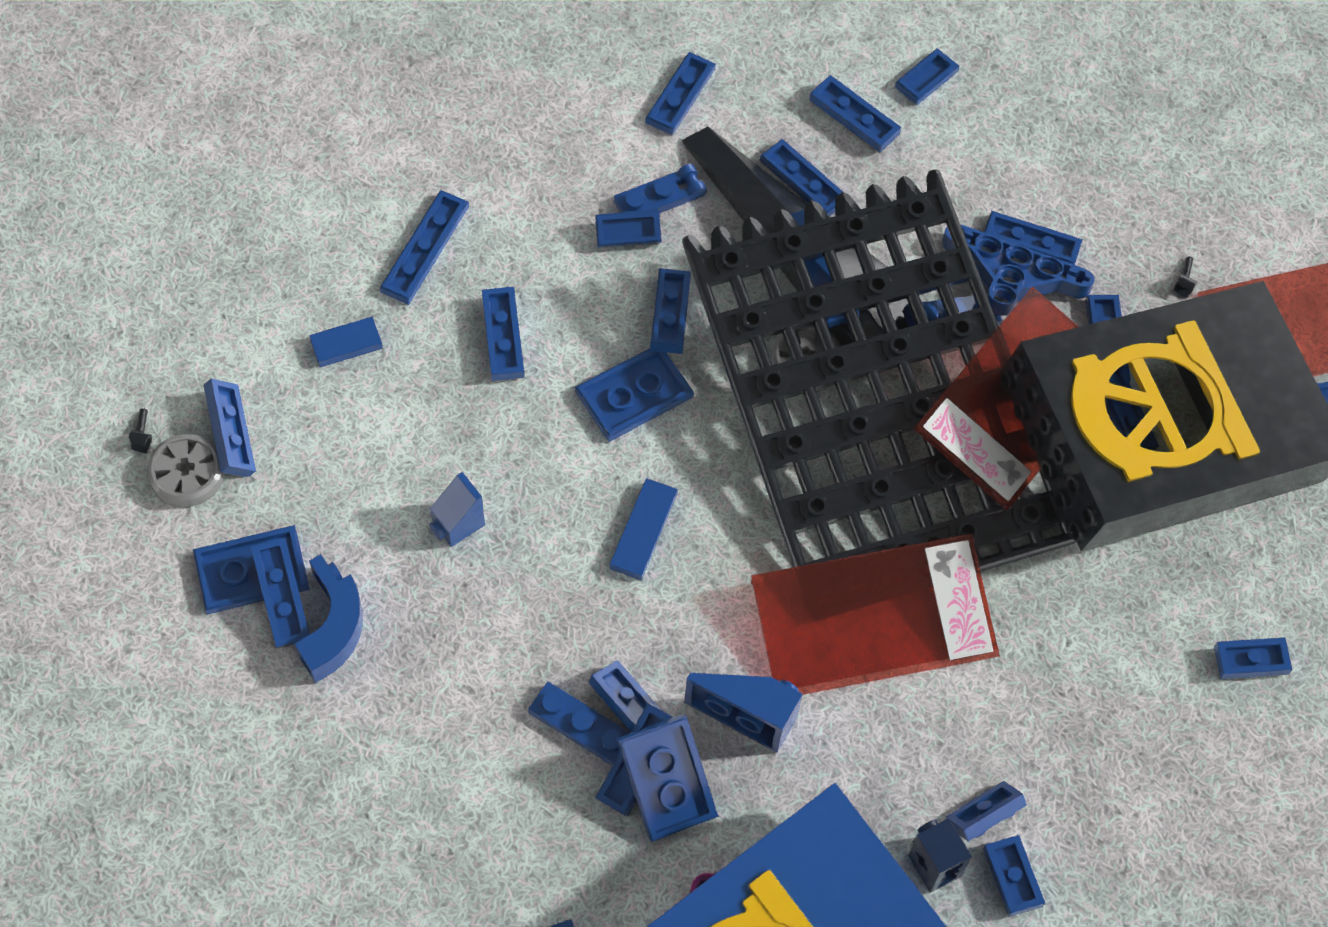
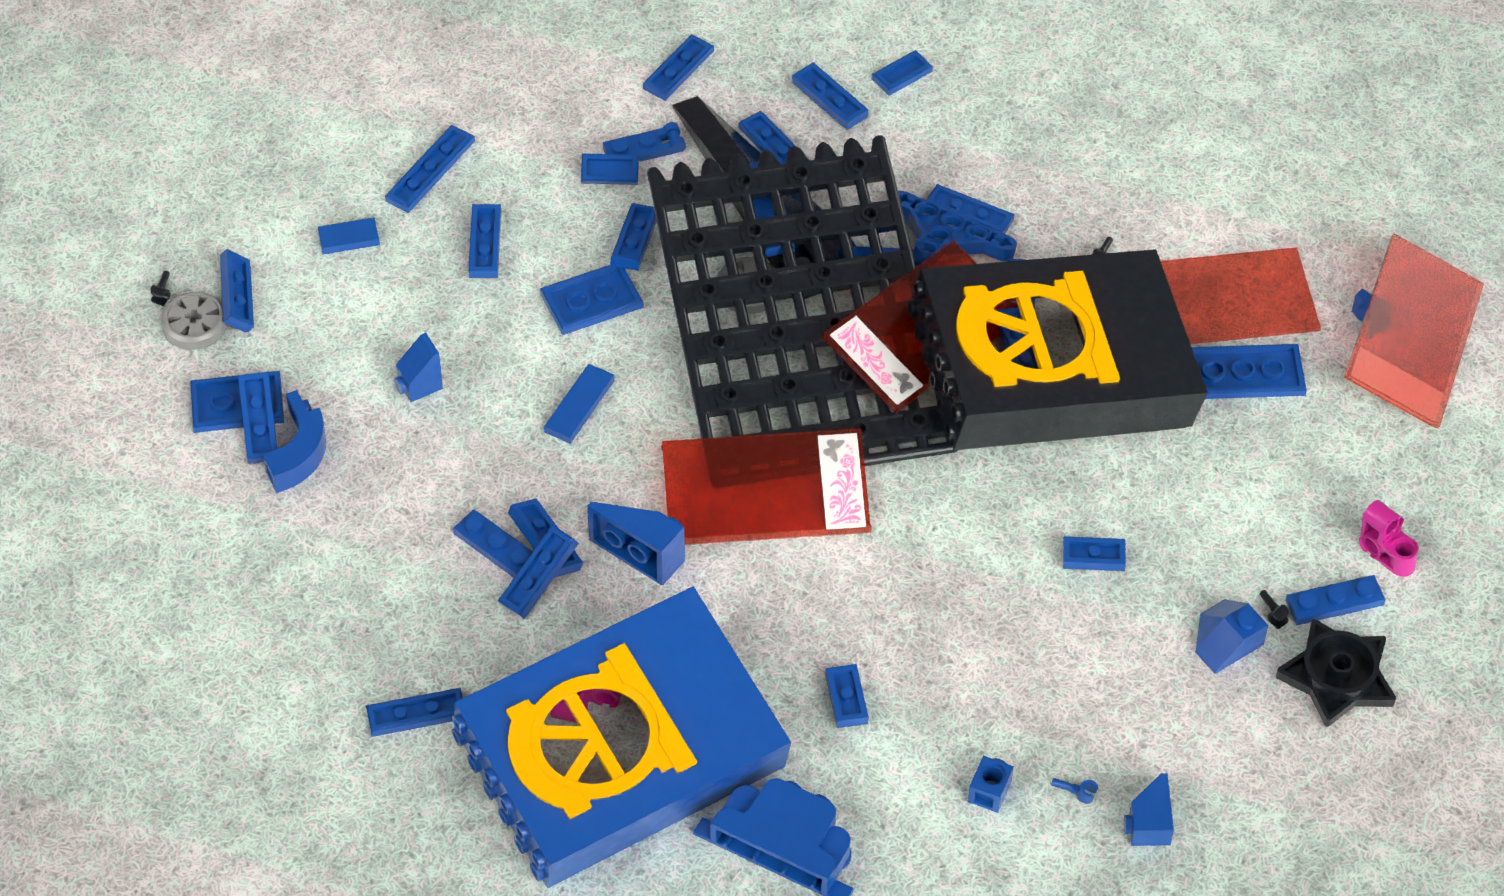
camera: 10 degrees right, 10 degrees down
blue tile [616,714,718,842] -> none
dark blue brick [908,818,972,893] -> none
blue plate [945,781,1027,842] -> none

